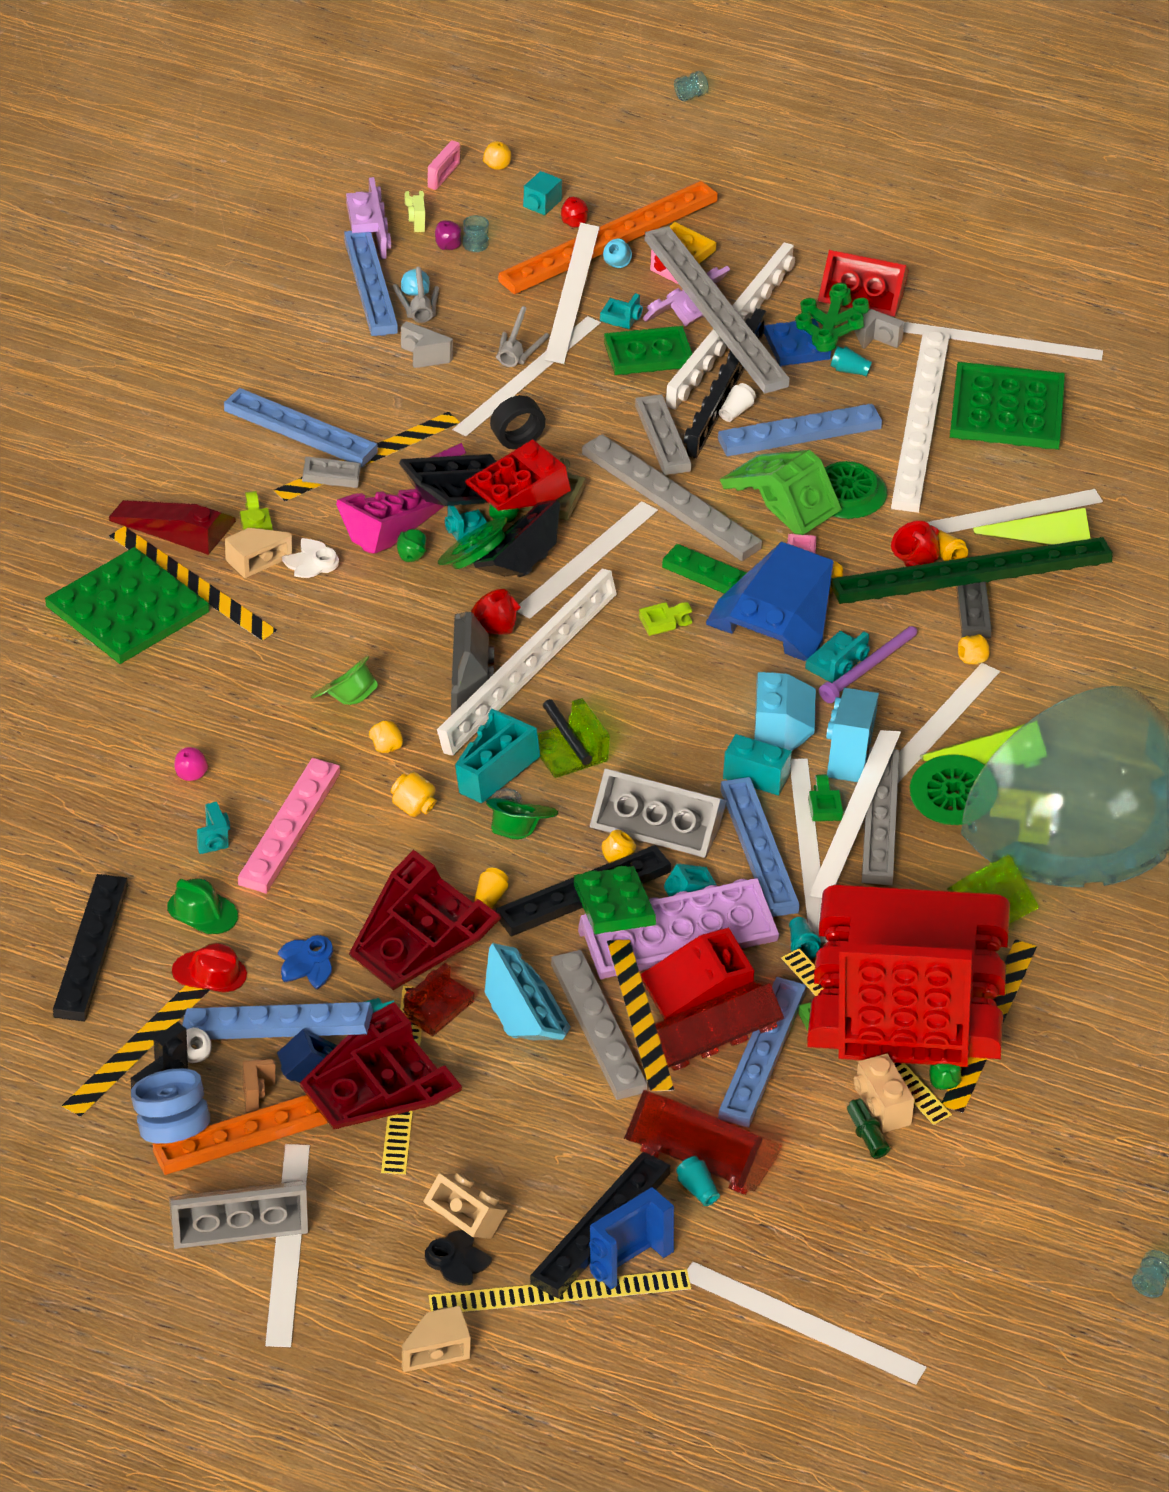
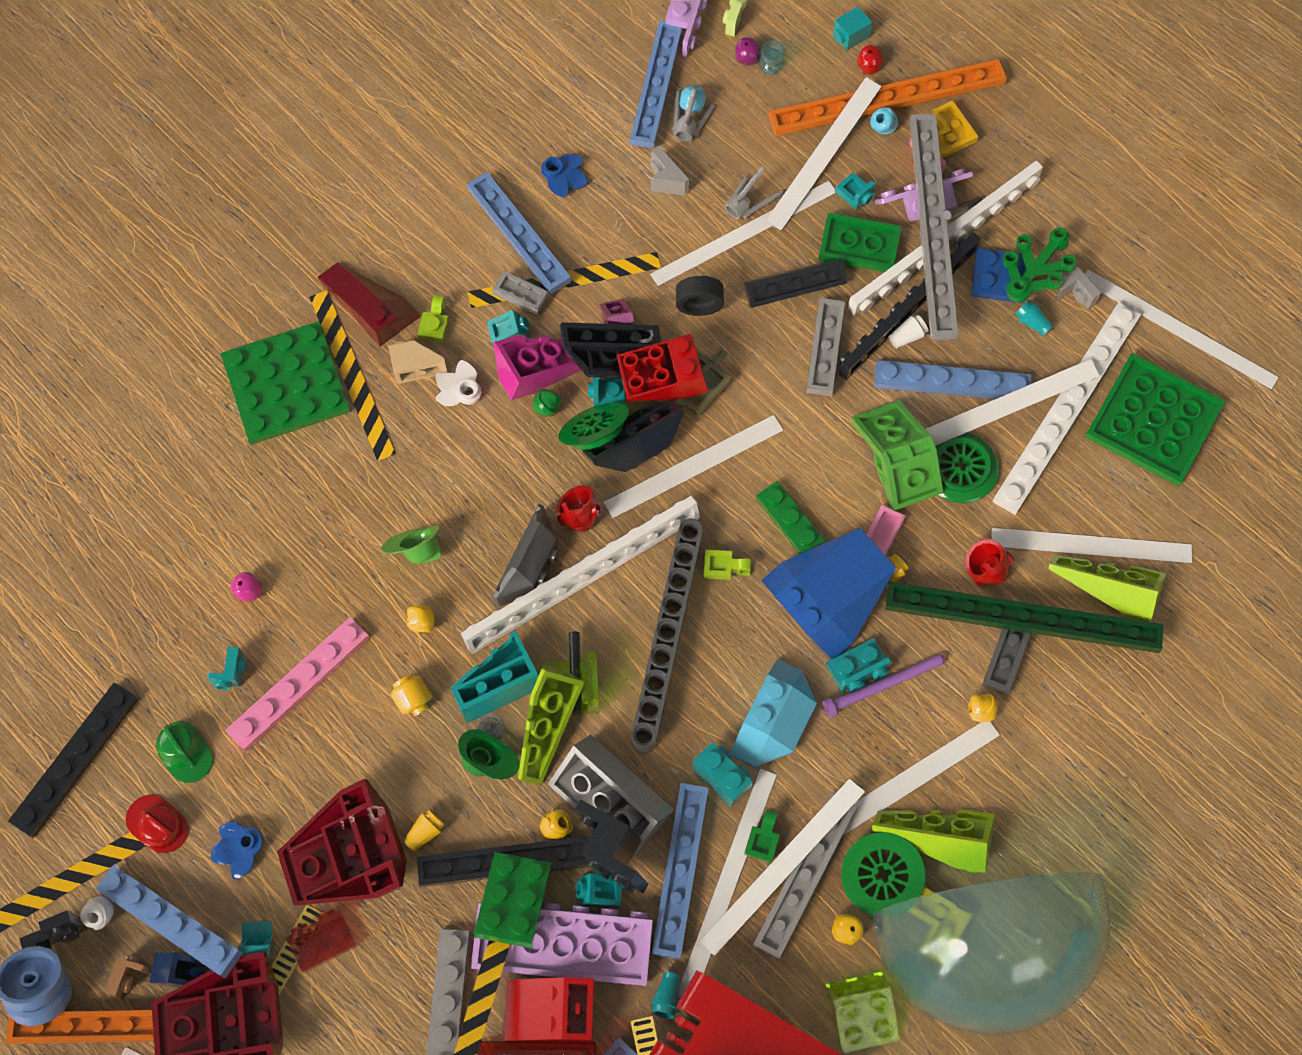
camera: 25 degrees right, 25 degrees up
medium azure wedge [485,943,570,1041] -> none
light grey plate [582,434,762,561] -> none
red slope [818,250,909,317] -> none
medium azure wedge [826,688,879,782] -> none
yellow cone [937,530,968,561] -> none
none -> teal bracket [487,310,530,345]
none -> lime wedge [518,665,585,785]
none -> blue plate [541,154,587,197]
none -> black bracket [575,800,649,894]
none -> dark grey beam [632,518,703,754]
none -> black plate [744,258,847,308]
none -> yellow piece [832,914,864,945]
none -> white sticker [925,359,1100,446]
none -> black bar [942,197,983,220]

